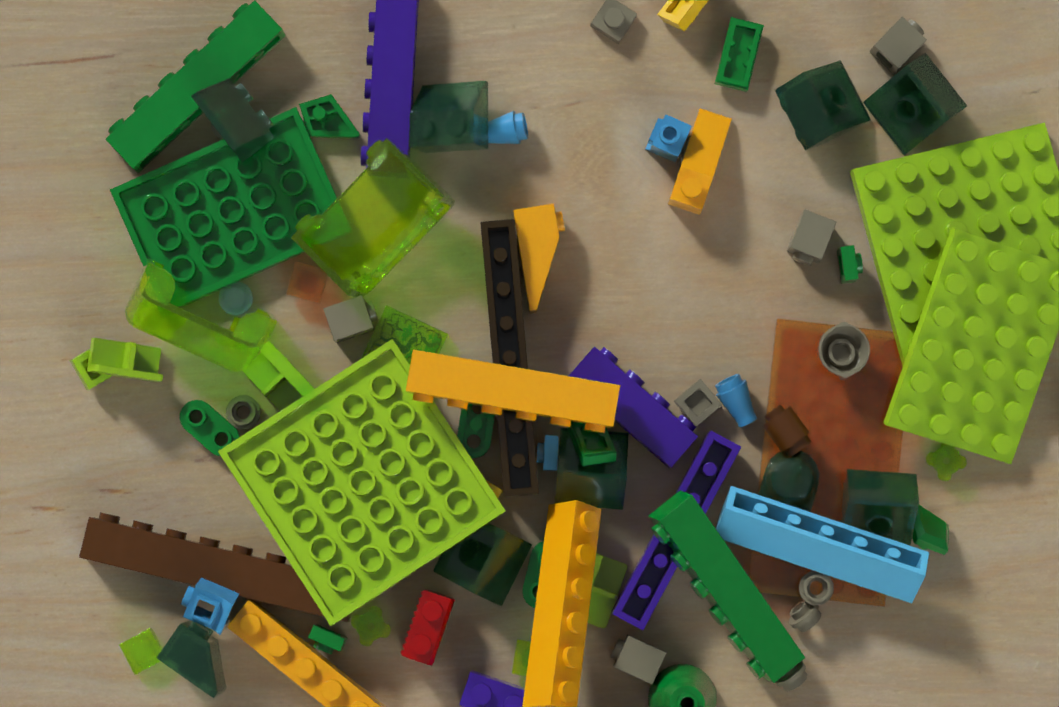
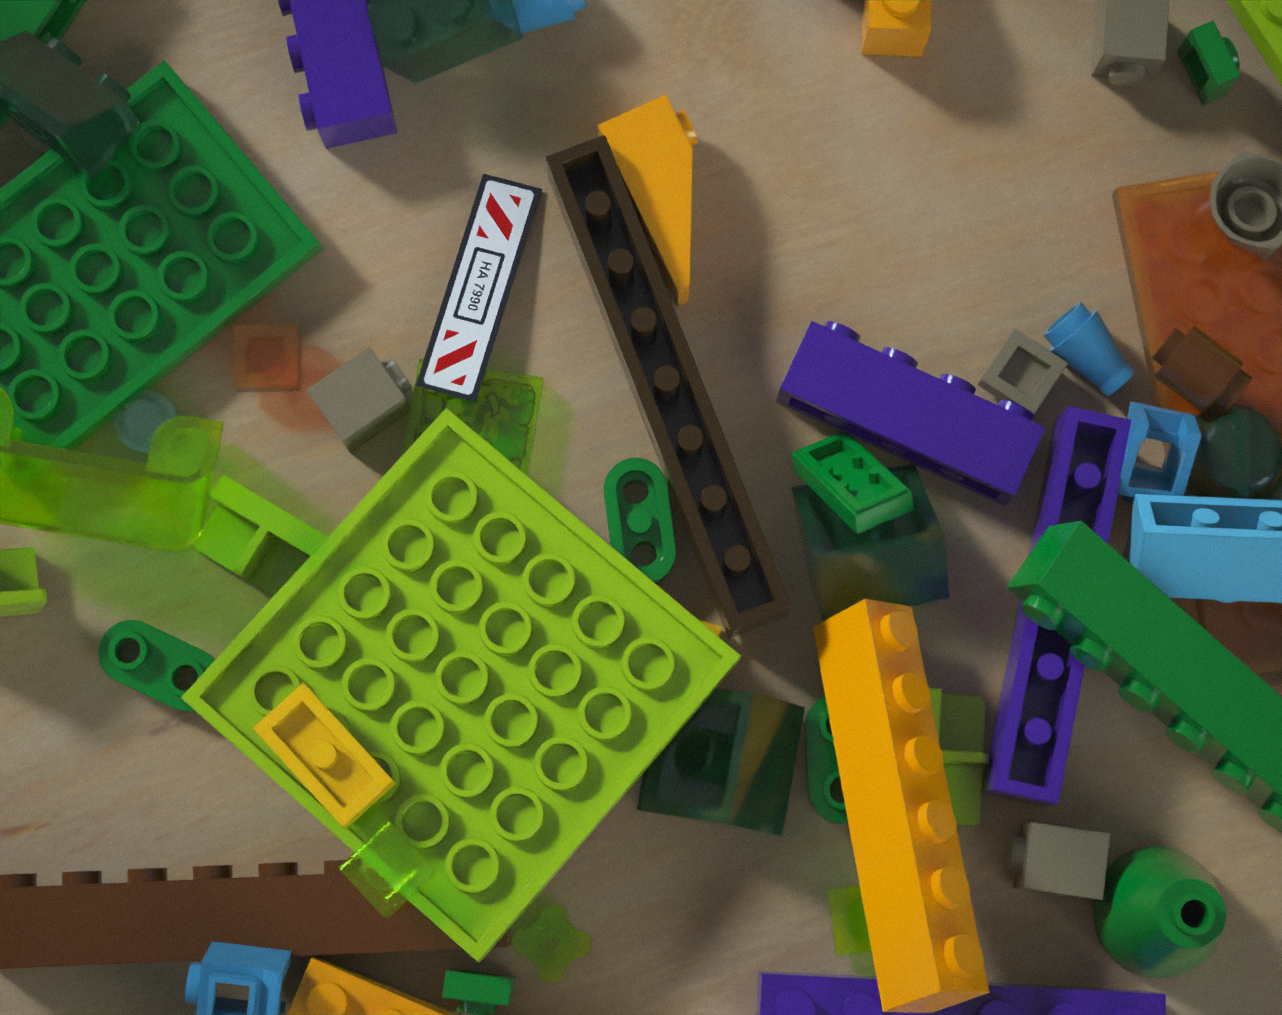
camera: 15 degrees left, 5 degrees down
dark tan plate [226,395,261,430] -> none
clear neon green windscreen [291,138,455,297] -> none
green piece [299,94,360,138] -> none
red brick [400,589,455,666] -> none
light orange brick [406,349,620,433] -> none
dark azure plate [537,435,559,471] -> none
none -> yellow plate [253,682,396,830]
none -> clear neon green plate [338,821,436,919]
none -> sticker [415,174,542,402]
none -> dark azure window [1118,401,1202,505]

